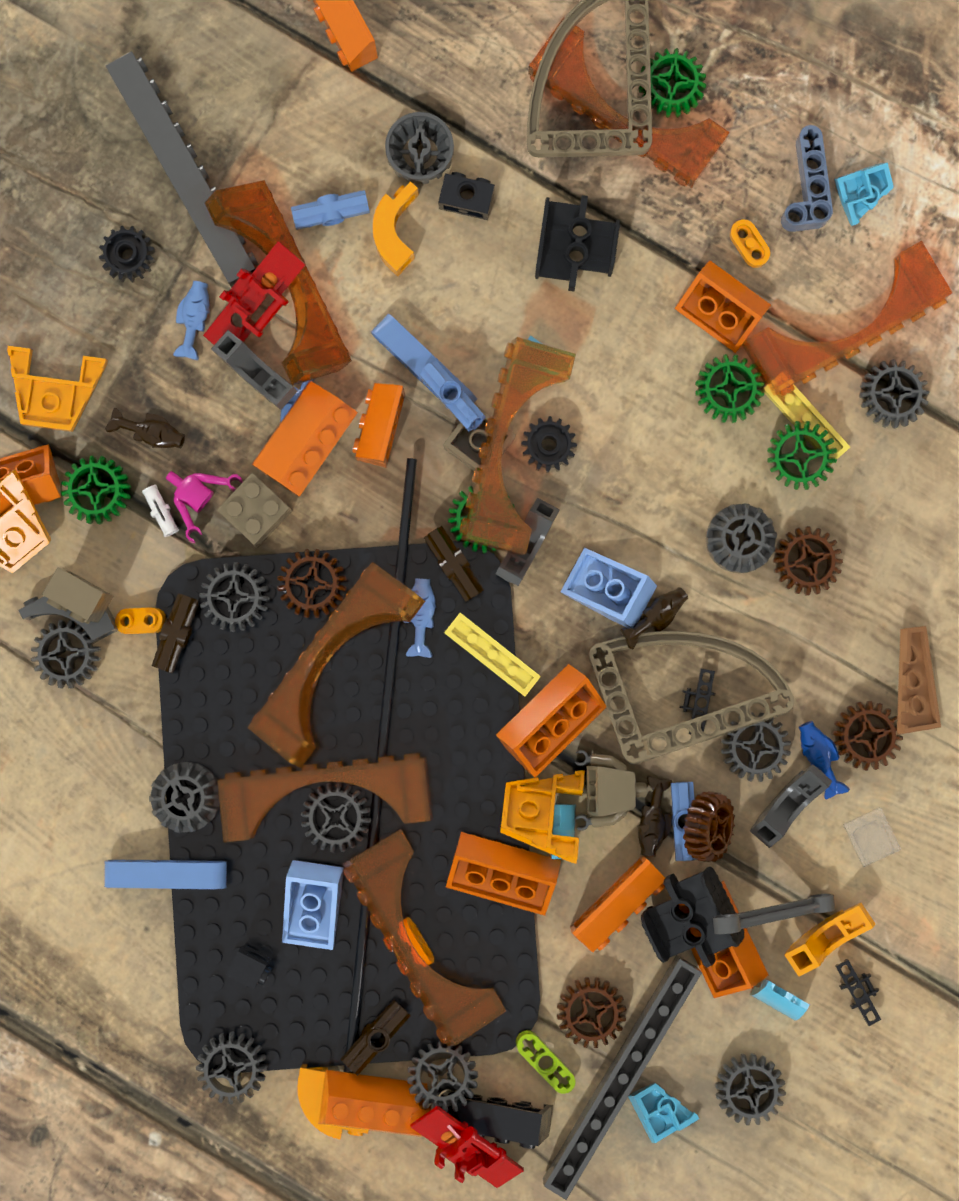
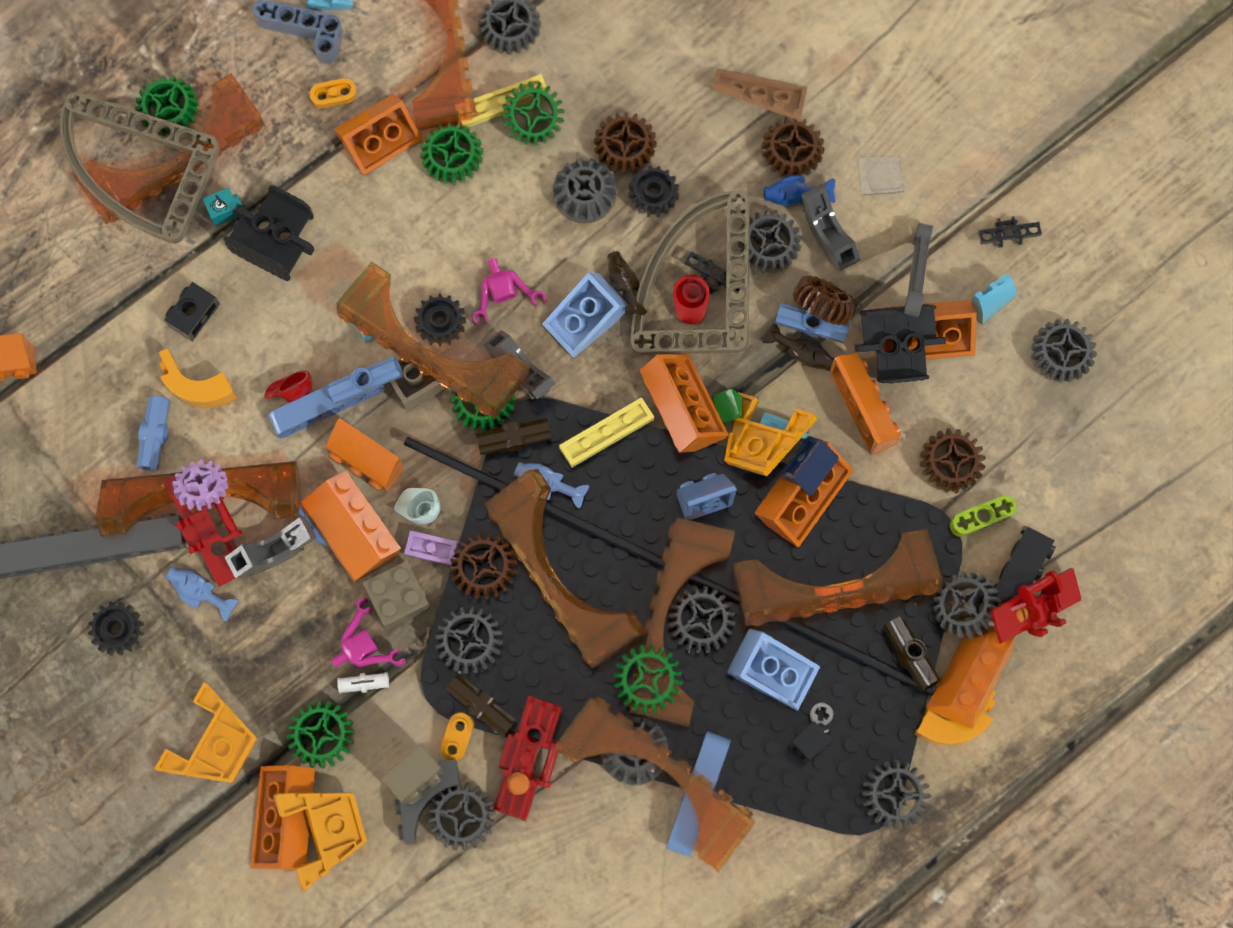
camera: 75 degrees left, 10 degrees down
dark brown animal [105,408,185,449] -> none
dark grey gear [385,112,454,184] -> none
dark grey brick [543,955,702,1200] -> none
dark tan torso [575,750,647,831] -> none
medium azure slope [628,1083,699,1143] -> none
light orange arch [784,902,875,976] -> none
none -> lavender gear [172,459,228,511]
none -> teal brick [202,188,243,227]
none -> red piece [264,370,313,403]
none -> light aqua piece [394,488,441,524]
none -> lavender plate [404,530,458,567]
none -> dark pink piece [473,258,546,327]
none -> red piece [493,696,564,822]
none -> clear orange arch [554,696,755,872]
none -> green gear [614,645,682,714]
none -> black gear [628,166,679,217]
none -> red piece [673,274,709,325]
none -> medium blue slope [676,473,736,522]
none -> green slope [713,389,742,424]
none -> dark blue panel [780,436,839,496]
none -> light grey bush [810,703,833,726]

